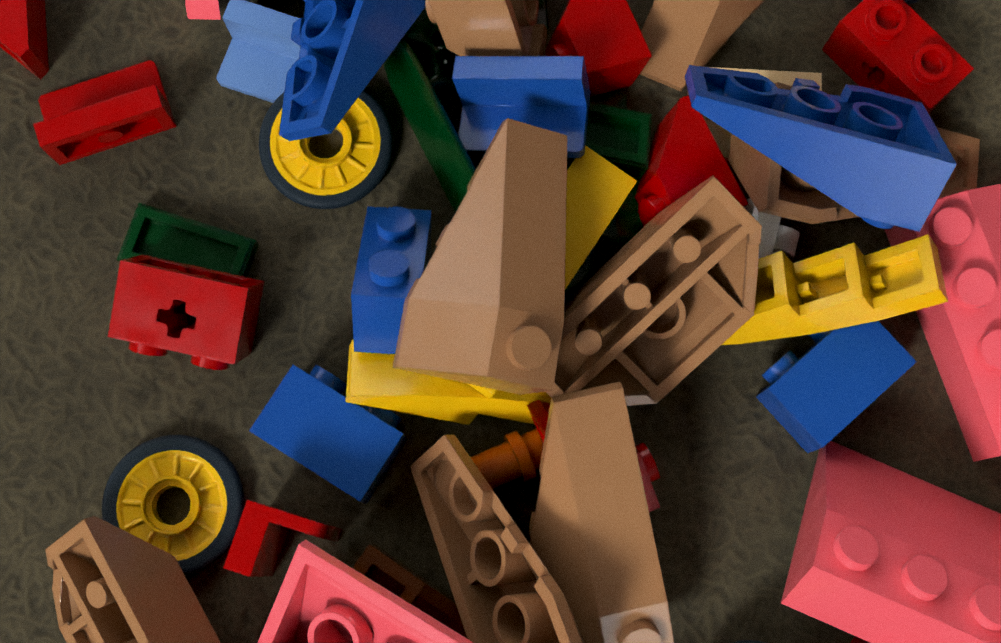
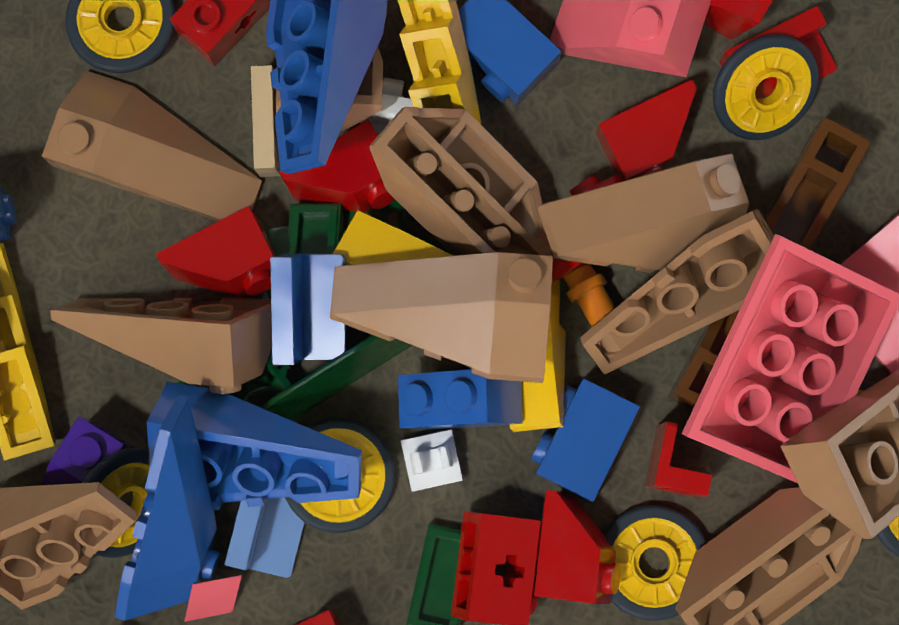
camera: 90 degrees left, 5 degrees up
none -> white tile [401,429,463,492]
none -> red slope [534,490,621,604]
none -> red slope [595,79,697,181]

